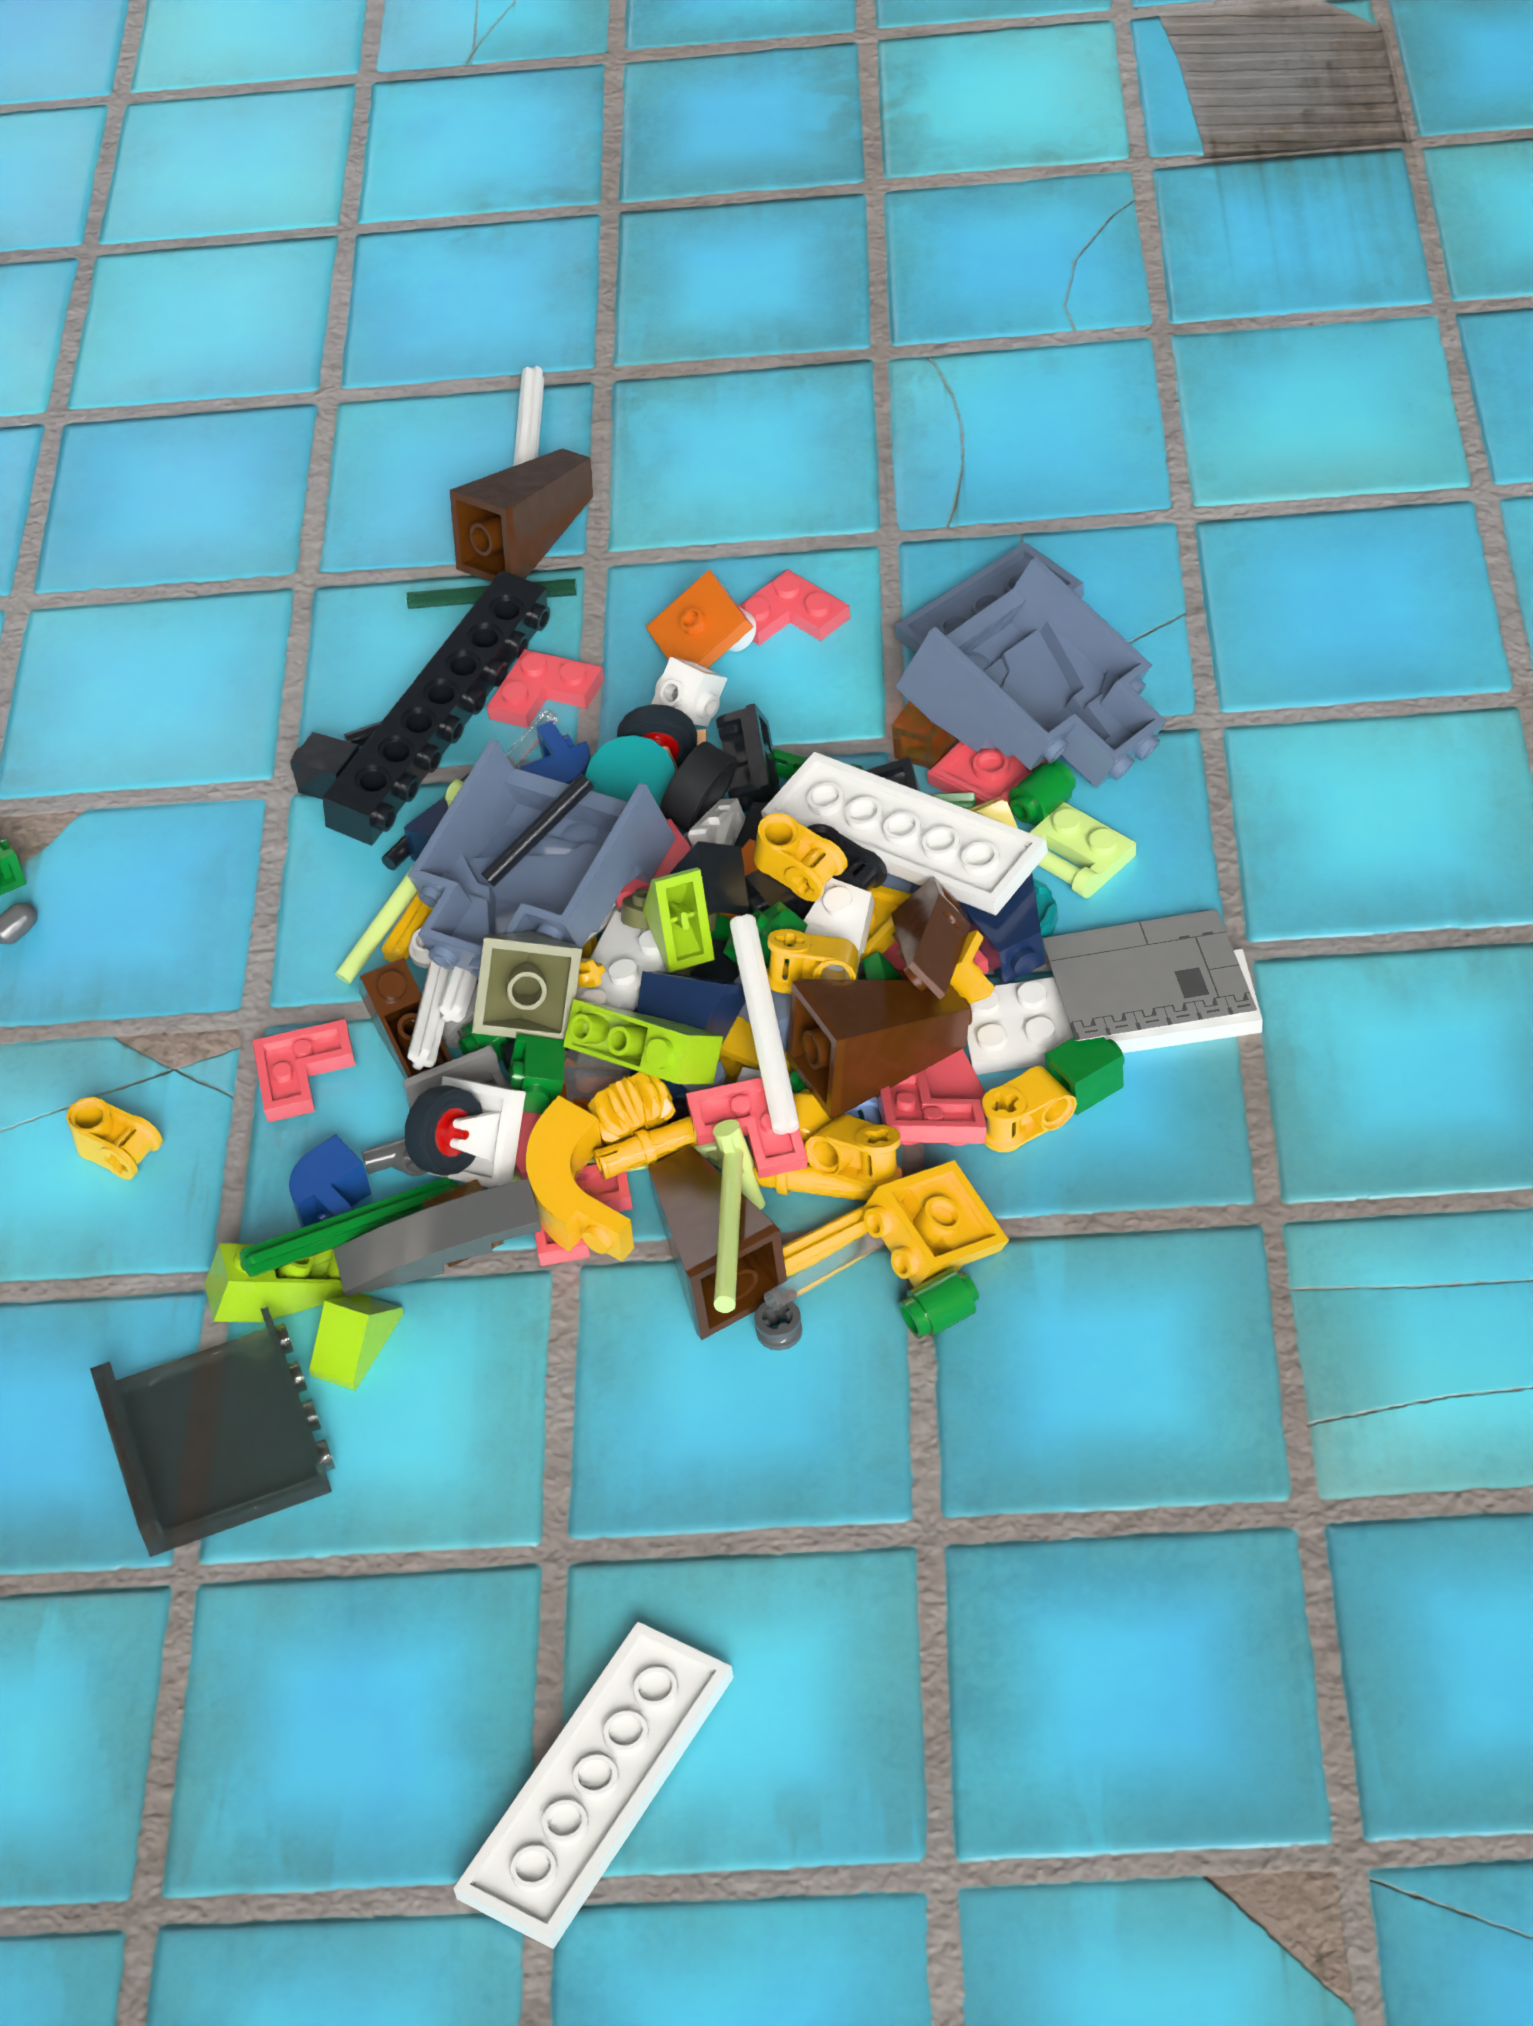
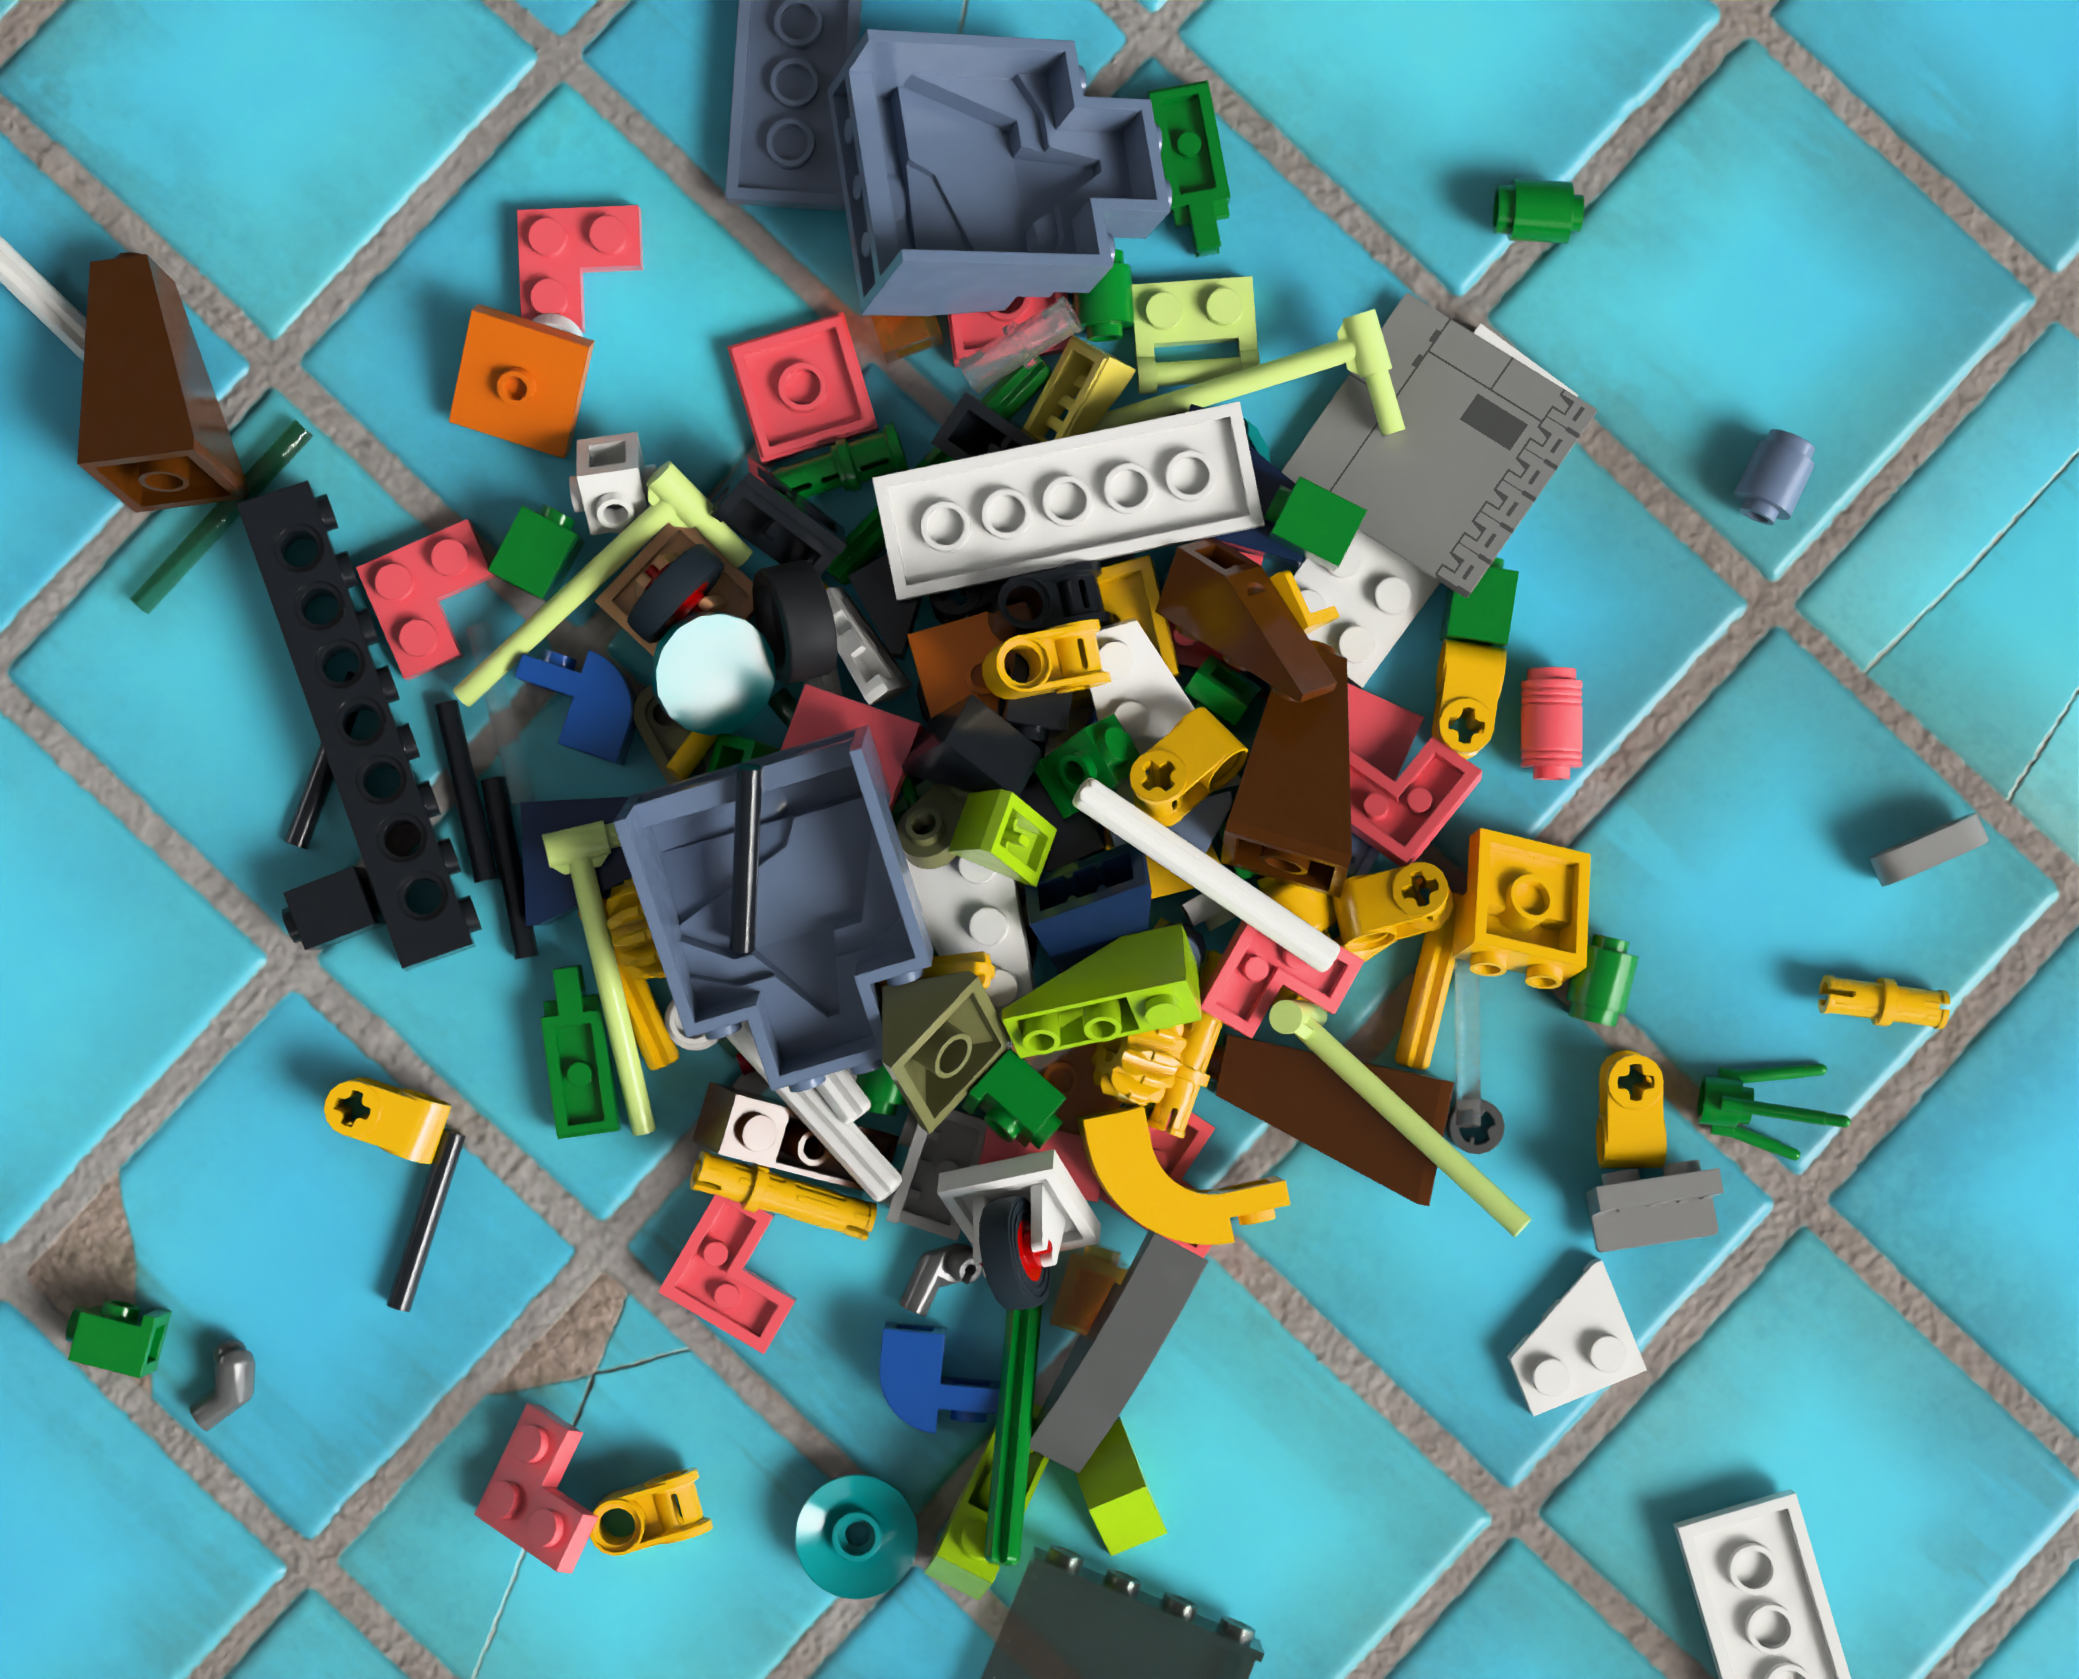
camera: 55 degrees left, 40 degrees up
none -> yellow piece [324,1077,452,1164]
none -> black bar [386,1129,466,1312]
none -> black bar [434,700,498,883]
none -> yellowish green bar [453,461,753,707]
none -> coral plate [474,1403,598,1574]
none -> green brick [488,504,585,603]
none -> green hinge [540,964,621,1139]
none -> yellow pin [690,1150,877,1241]
none -> coral tile [727,312,879,466]
none -> teal dish [795,1474,919,1599]
none -> clear pin [959,296,1083,394]
none -> yellowish green bar [1090,309,1405,436]
none -> green hinge [1148,80,1231,258]
none -> green brick [1264,476,1368,571]
none -> green brick [1492,179,1584,244]
none -> white wing [1507,1258,1647,1417]
none -> coral head [1521,667,1582,780]
none -> light grey bracket [1585,1160,1724,1253]
none -> yellow piece [1596,1050,1667,1169]
none -> green plant [1697,1064,1851,1161]
none -> sand blue brick [1734,429,1815,525]
none -> yellow pin [1818,975,1950,1029]
none -> light grey beam [1869,812,1989,886]

